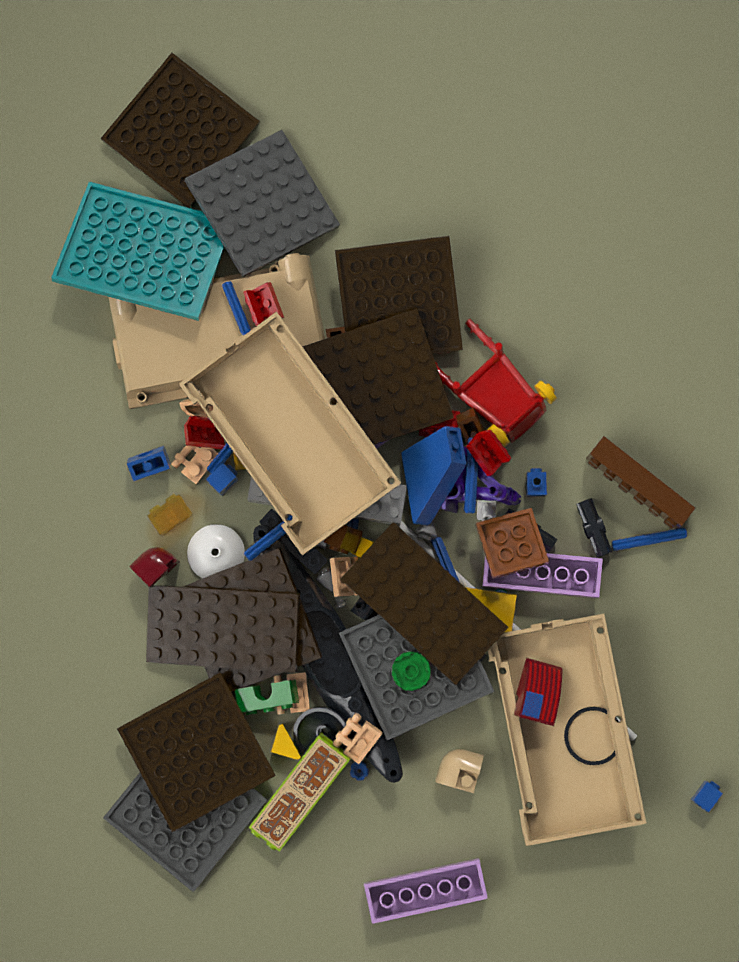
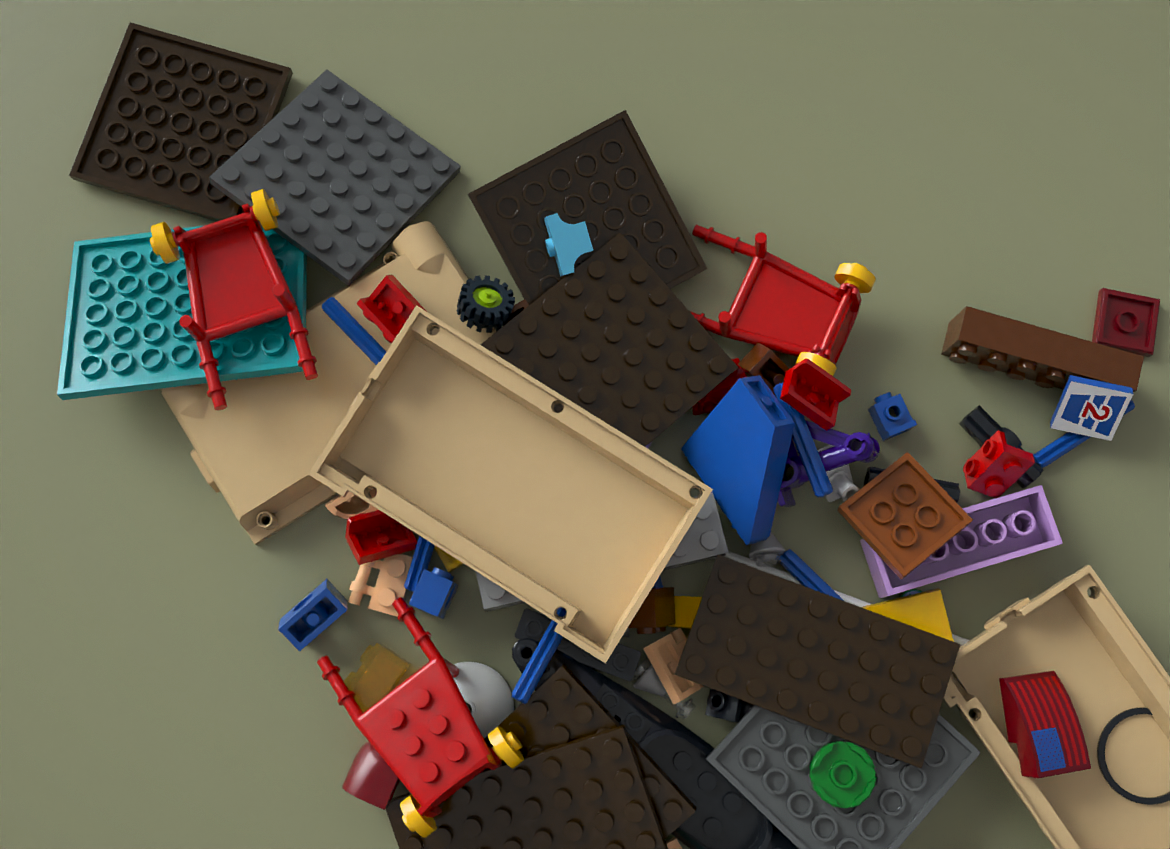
camera: 25 degrees left, 5 degrees down
none -> red piece [150,189,318,411]
none -> red piece [317,597,524,838]
none -> black wheel [457,275,515,333]
none -> medium azure brick [544,213,593,276]
none -> red bracket [963,430,1035,498]
none -> tile [1050,375,1133,441]
none -> dark red tile [1092,288,1160,357]

